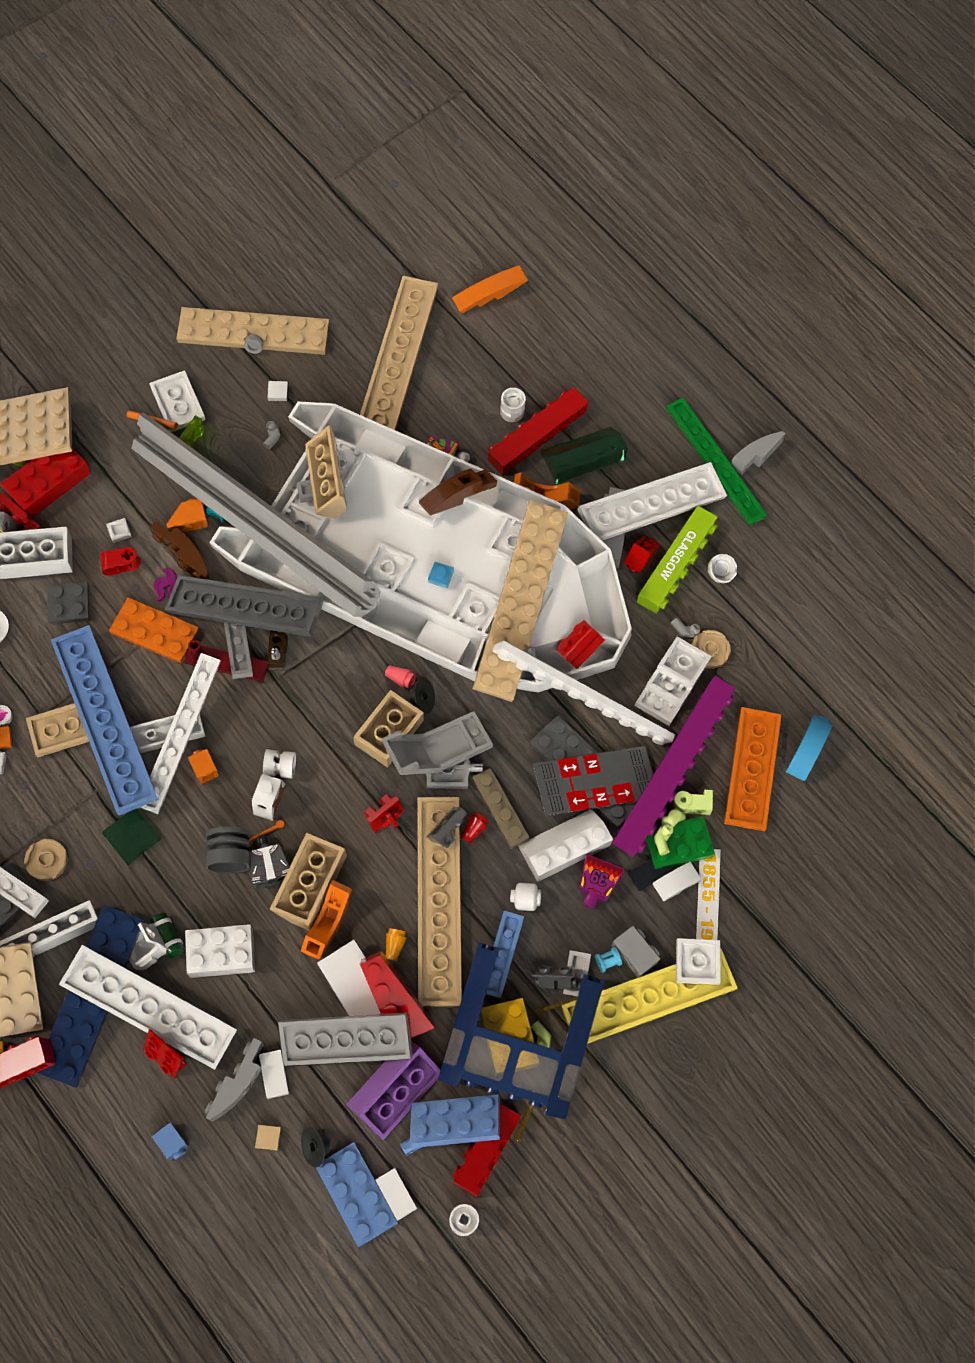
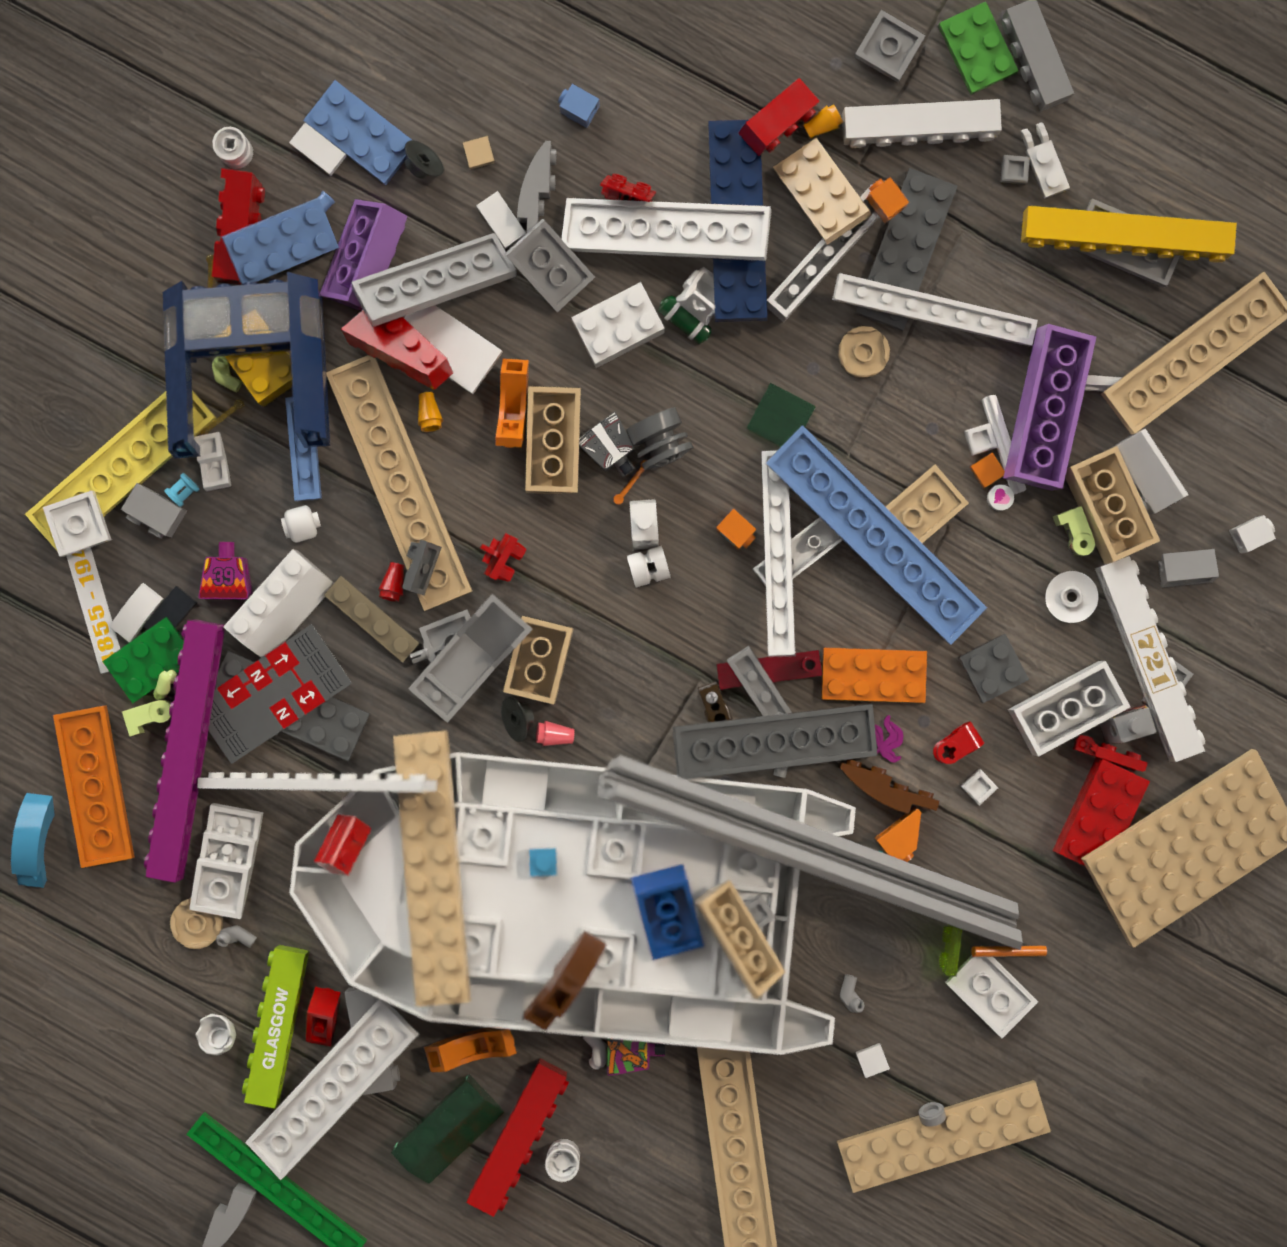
camera: 160 degrees right, 20 degrees up
dark grey hinge [532,966,579,990] -> none
yellowish green arm [654,824,673,855] -> none
none -> light grey plate [505,219,595,312]
none -> blue slope [631,864,705,960]

